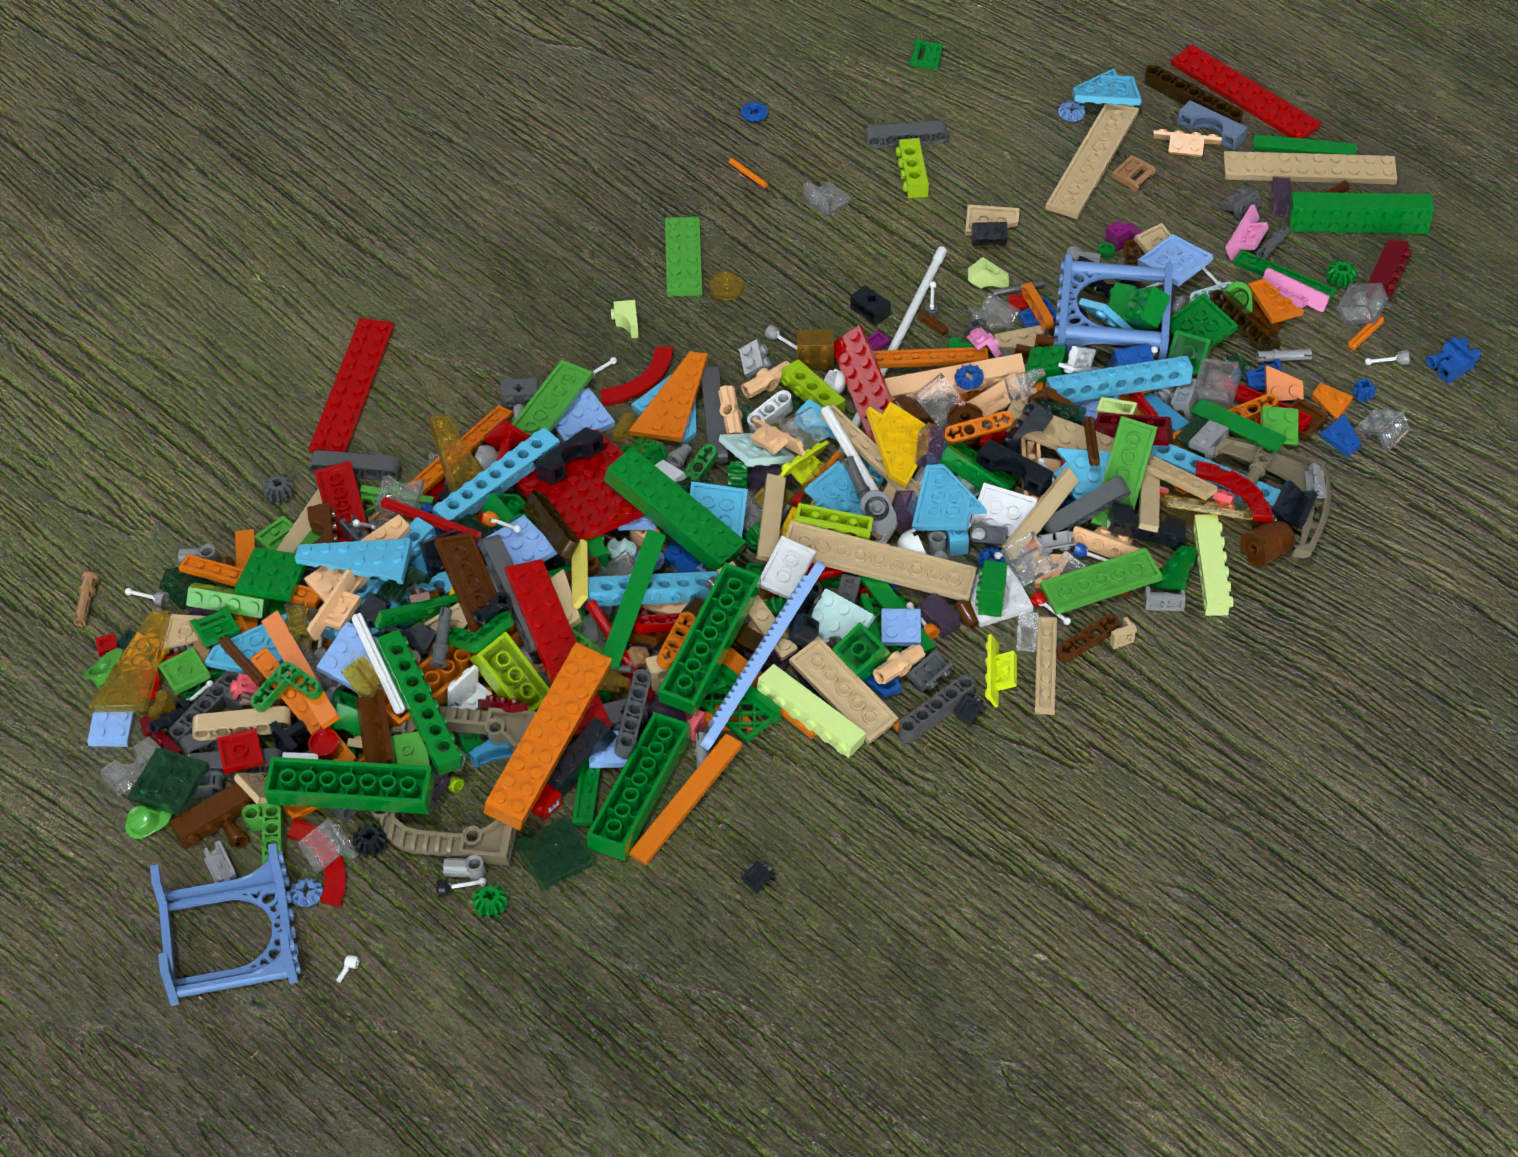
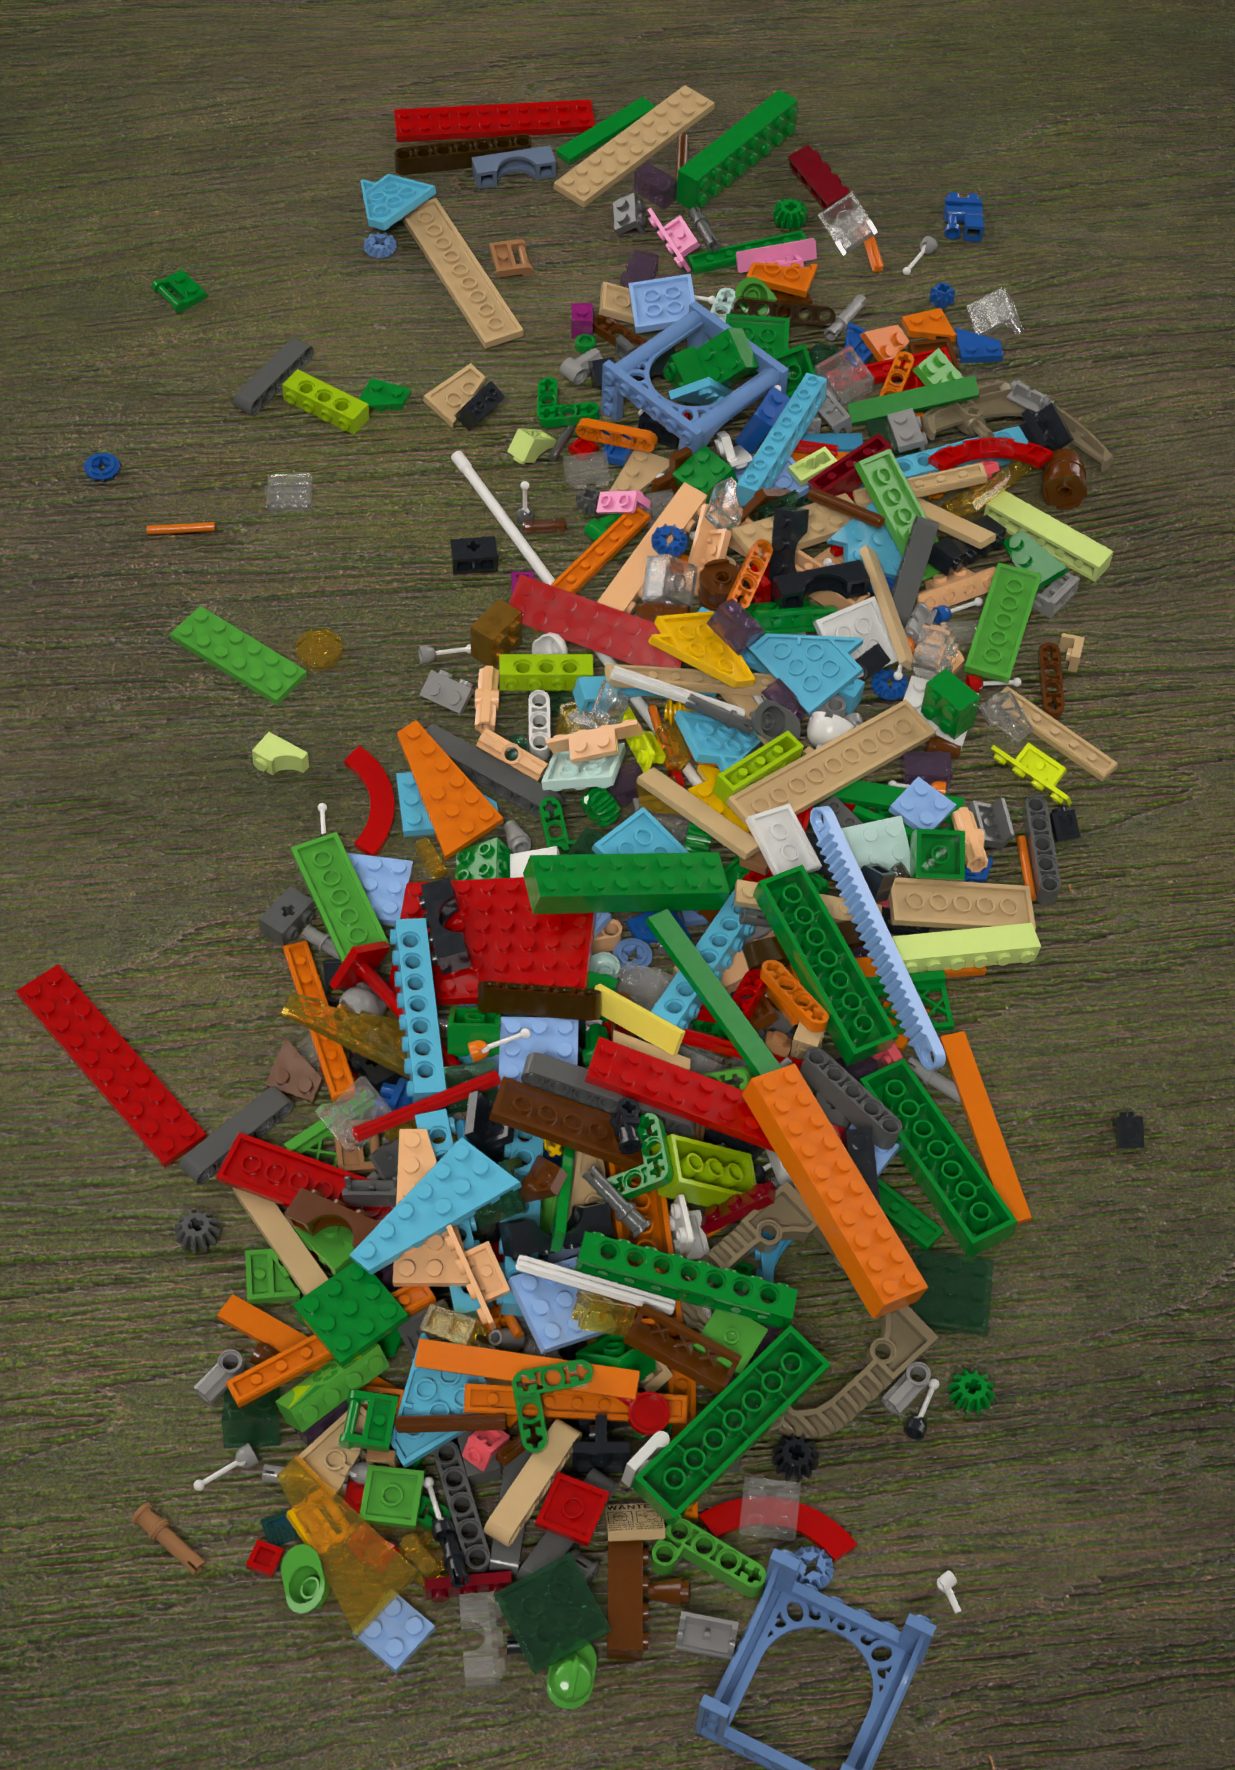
camera: 55 degrees left, 5 degrees up
white hinge [353,519,379,533] -> none
light nougat bracket [1153,129,1222,157] -> none
none -> reddish brown wing [265,1039,324,1104]
none -> green wing [359,378,411,411]
none -> green beam [537,377,601,428]
none -> clear purple brick [620,250,659,288]

